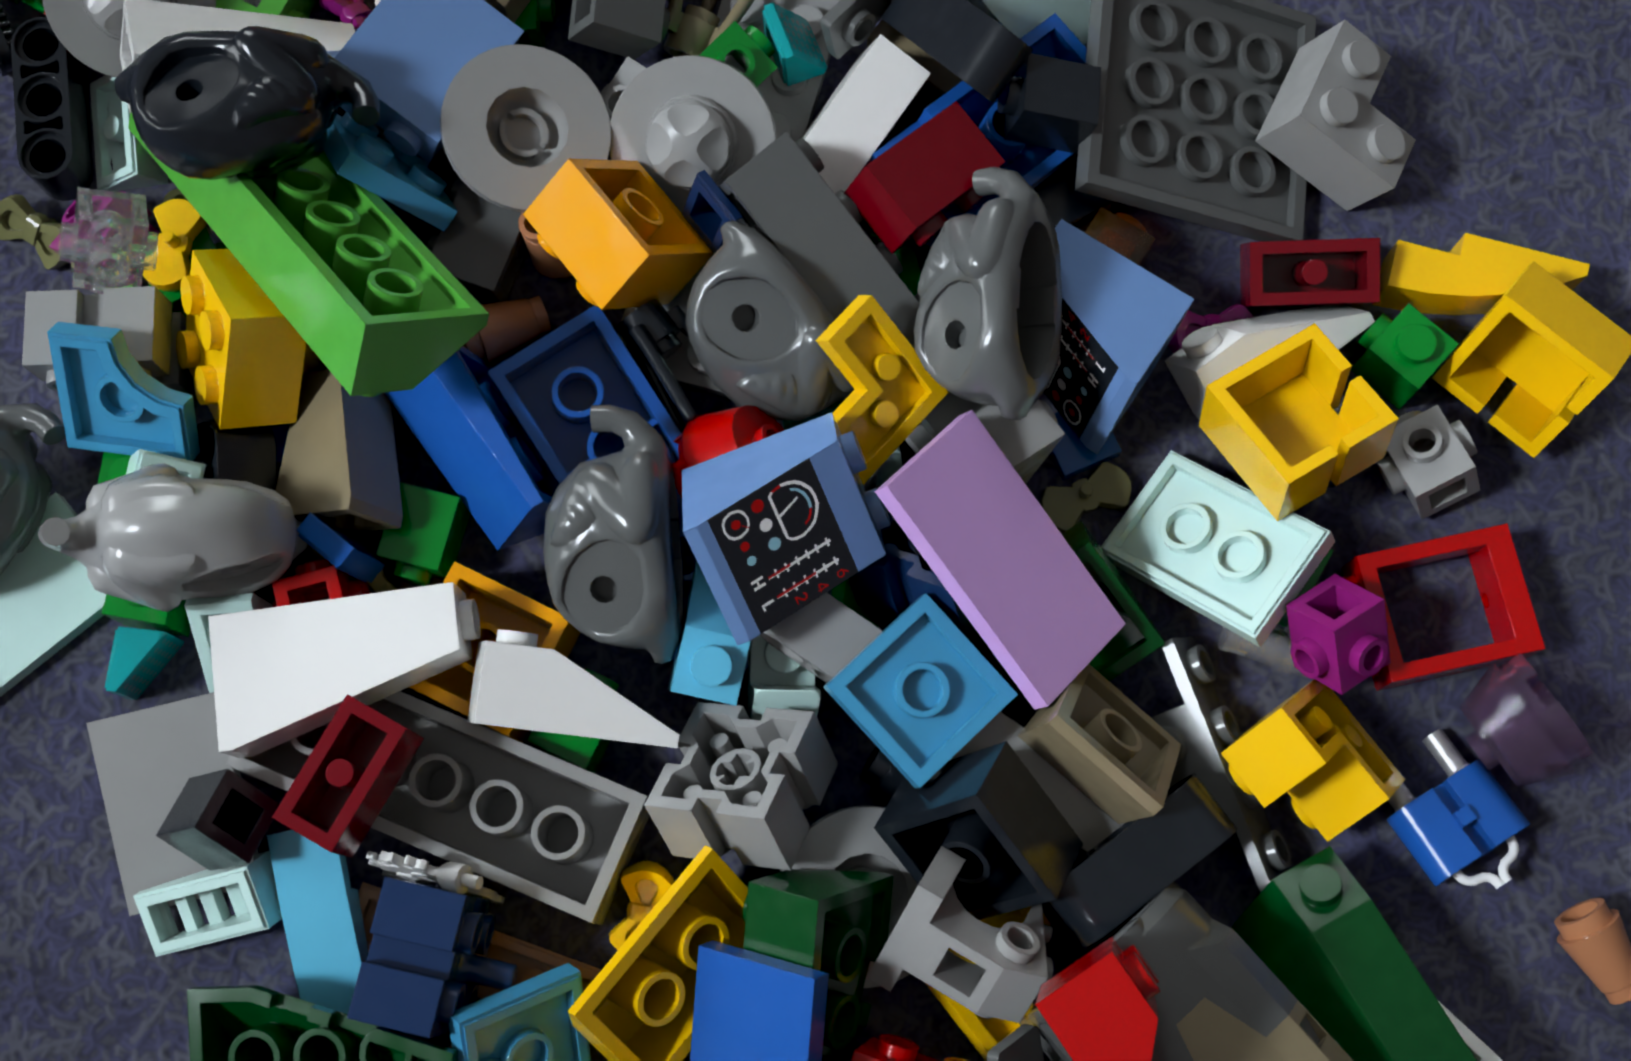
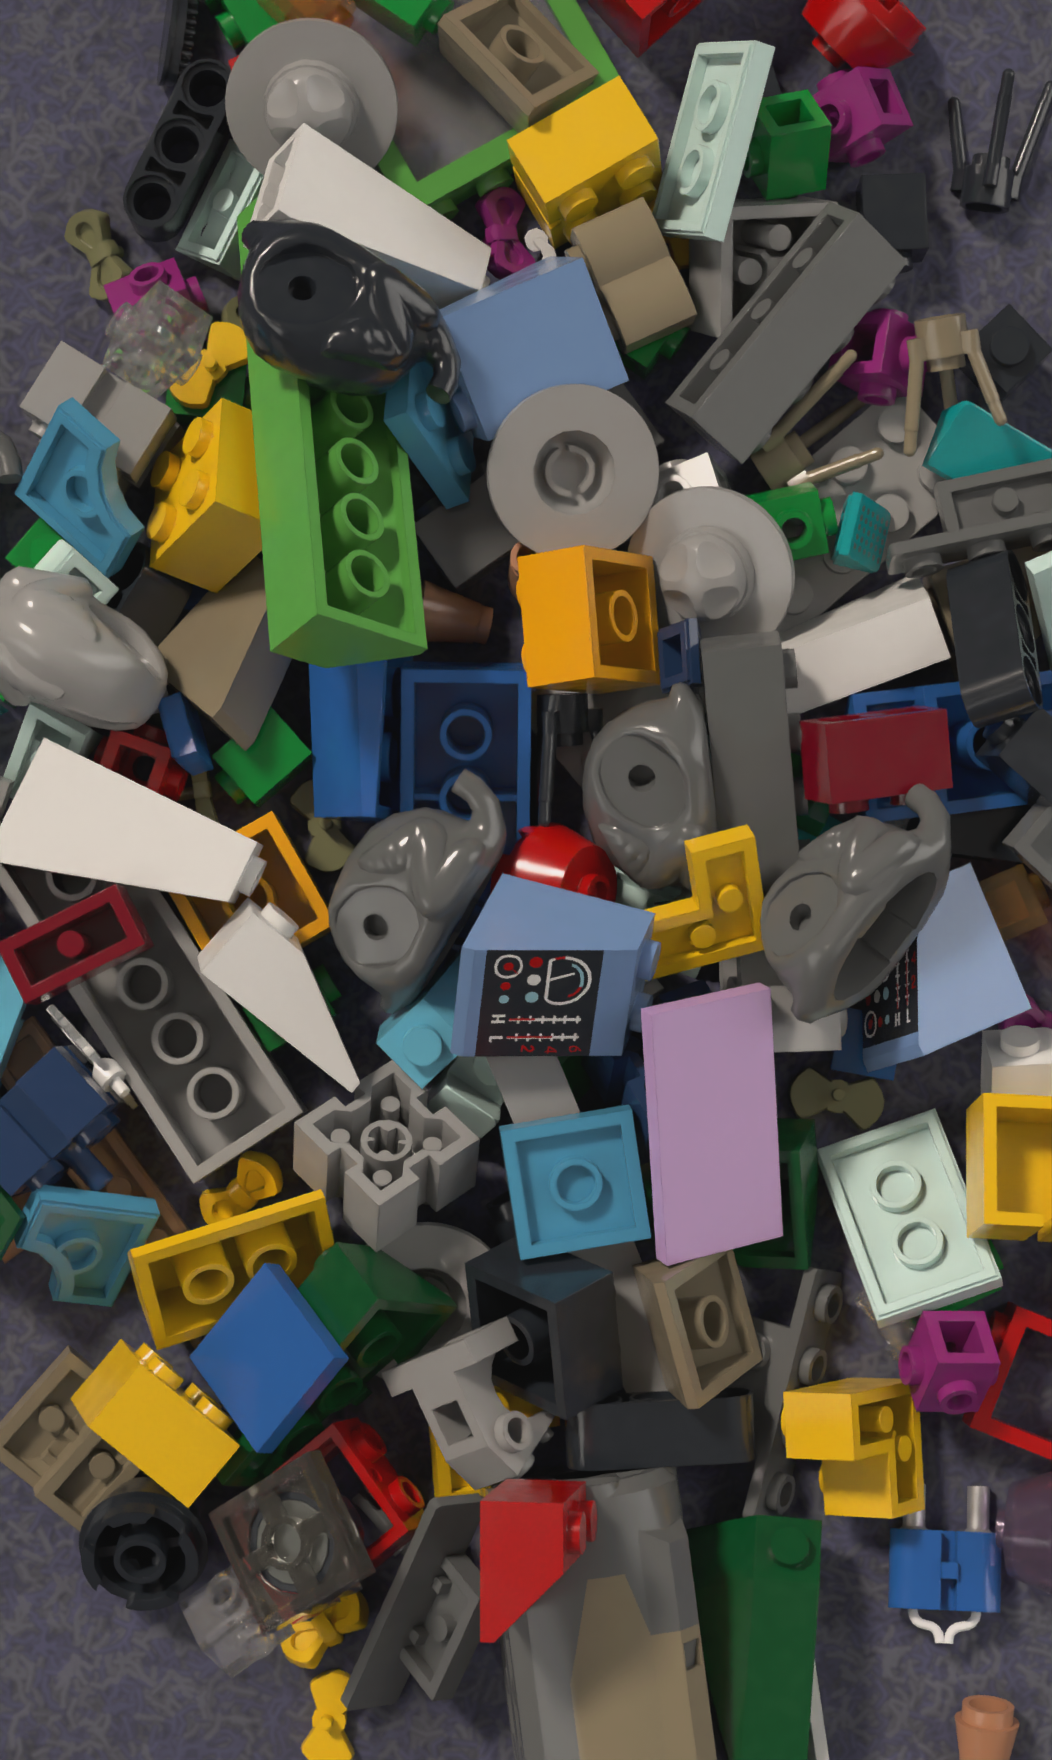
camera: 30 degrees right, 10 degrees up
none -> olive piece [289,779,355,874]

